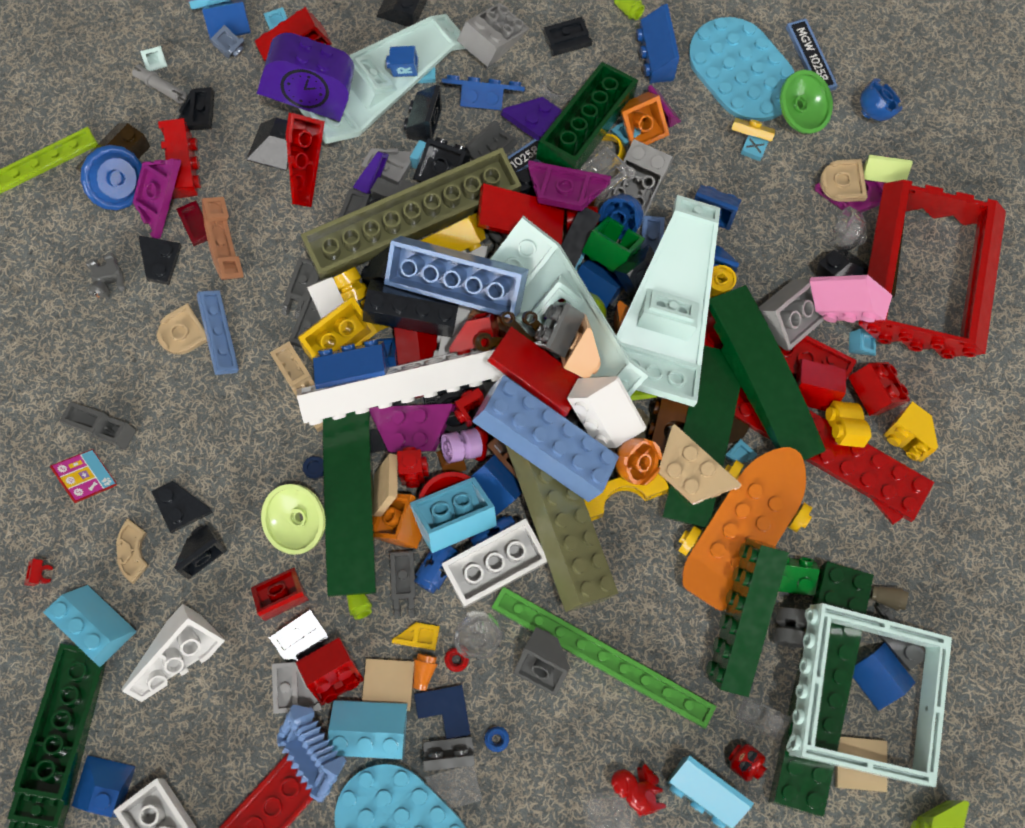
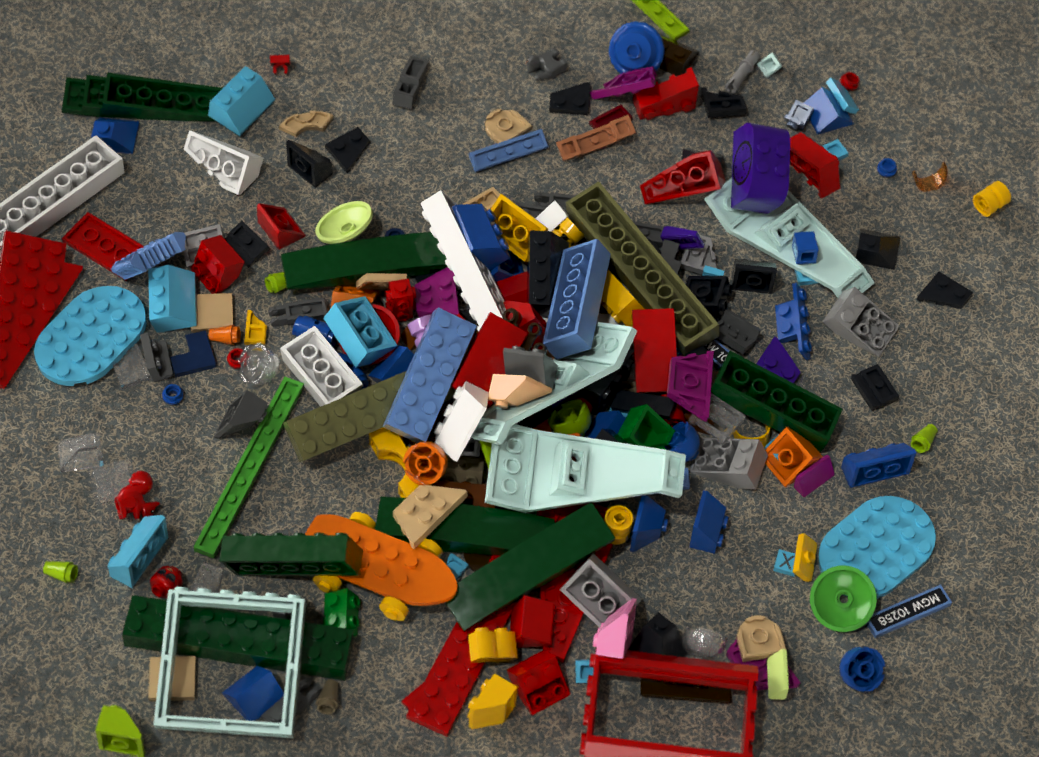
camera: 80 degrees right, 15 degrees down
piece [50,449,117,504] -> none

